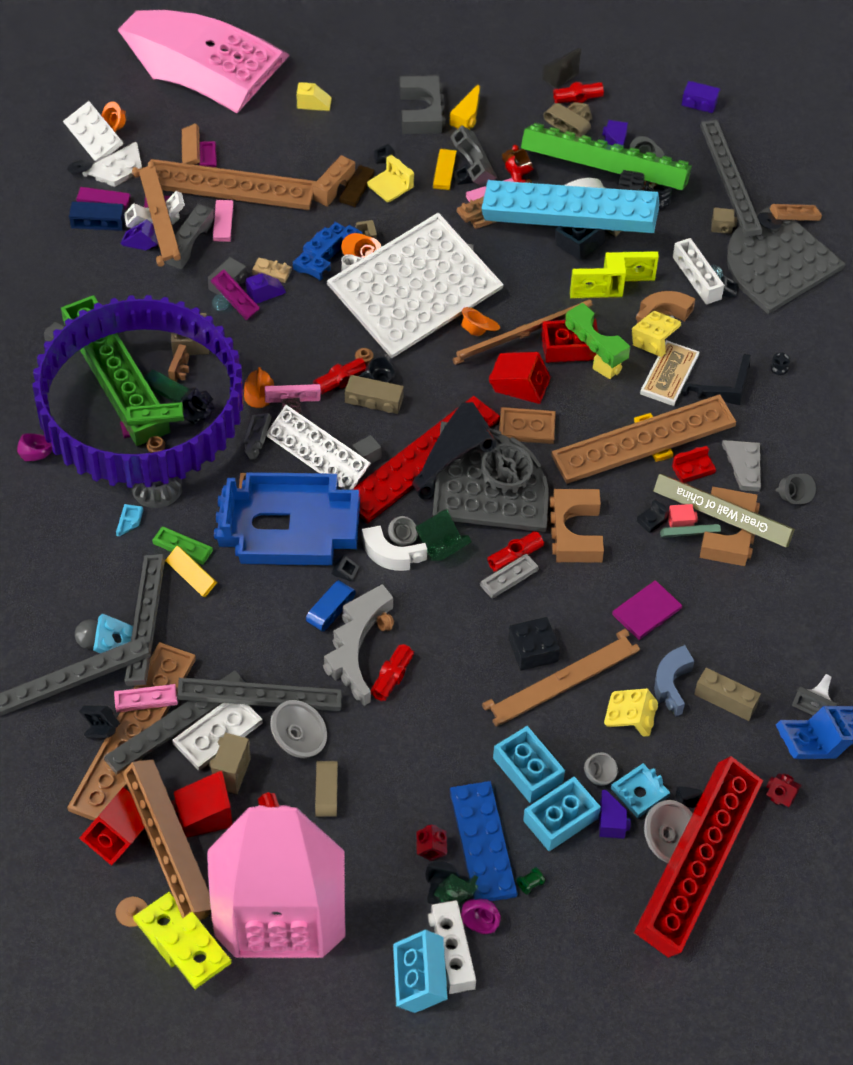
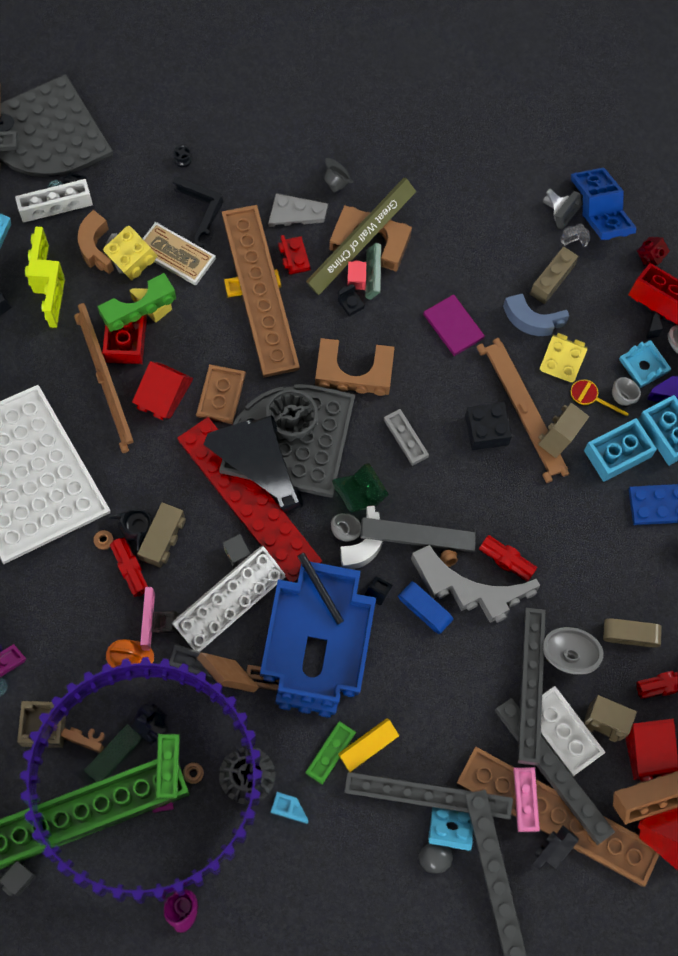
camera: 85 degrees left, 15 degrees up
orange piece [462,307,500,336] -> none
red piece [487,531,544,572] -> none
none -> medium nougat tile [197,652,259,692]
none -> black bar [297,552,344,625]
none -> dark grey tile [361,517,475,553]
none -> dark tan container [538,403,590,458]
none -> clear bracket [560,223,591,247]
none -> piece [570,380,629,416]

